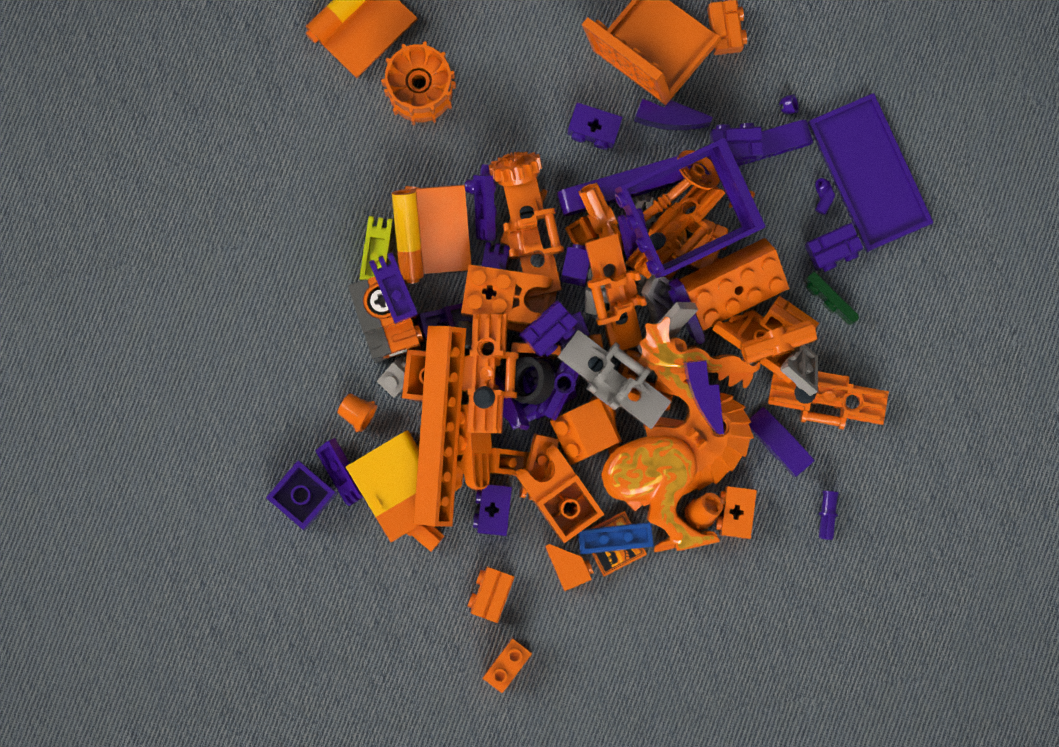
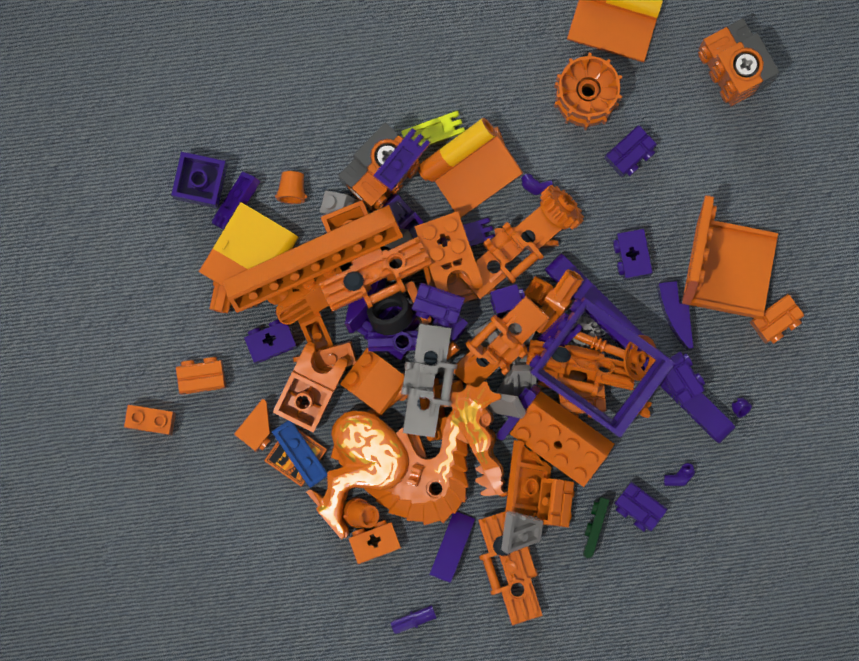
camera: 70 degrees right, 0 degrees up
dark purple hinge [473,175,497,241] -> none
dark purple slope [683,360,724,435] -> none
orange piece [740,320,817,364] -> none
dark purple tile [808,93,933,253] -> none
none -> dark purple brick [604,125,657,178]

